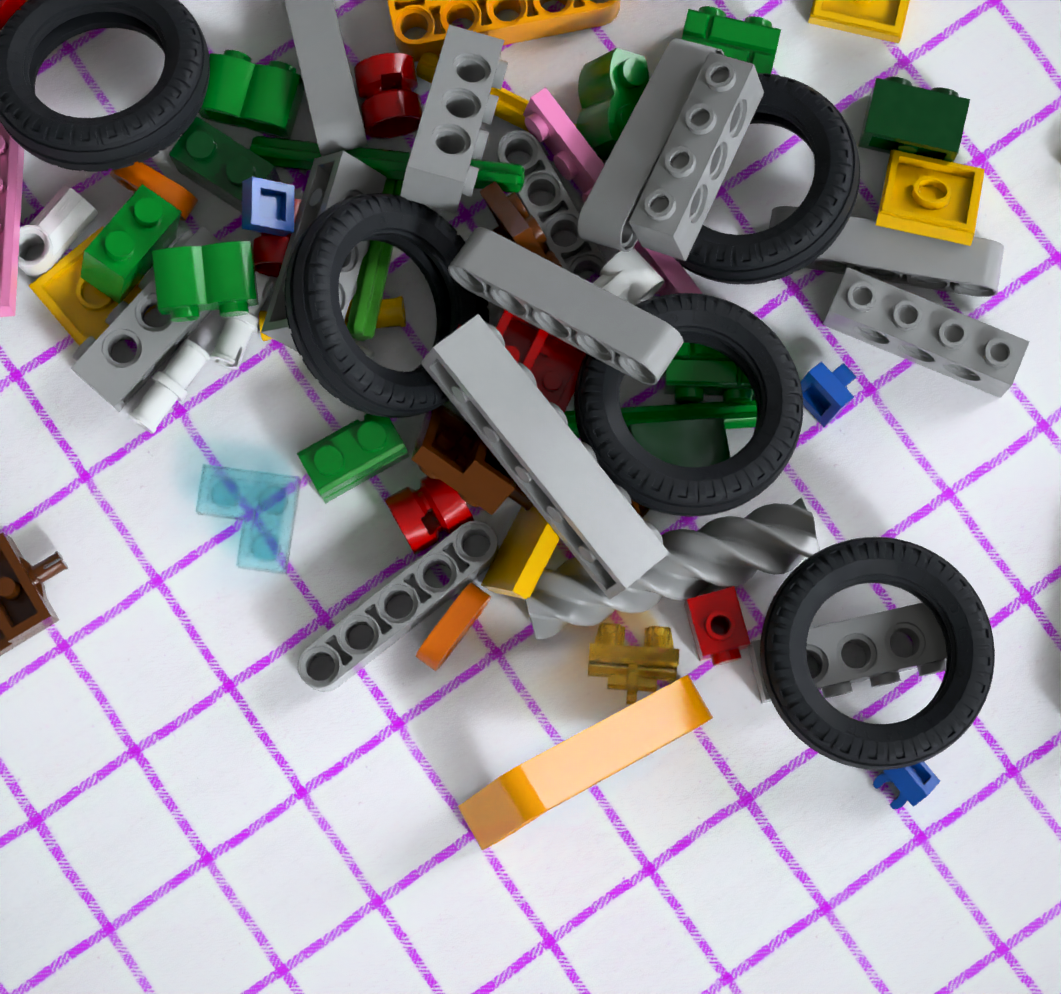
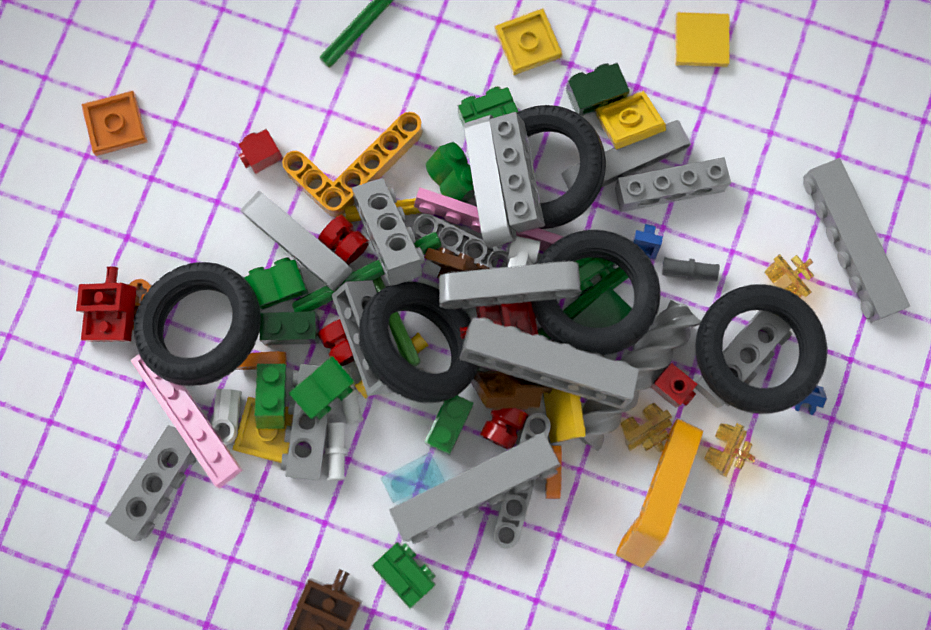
camera: 40 degrees left, 0 degrees up
blue tile [242,176,295,237] -> none
none -> green brick [372,542,436,609]
none -> light grey brick [389,433,561,544]
none -> dark grey pin [662,257,720,282]
none -> clear yellow hips [704,423,756,477]
none -> clear yellow hips [764,254,815,297]

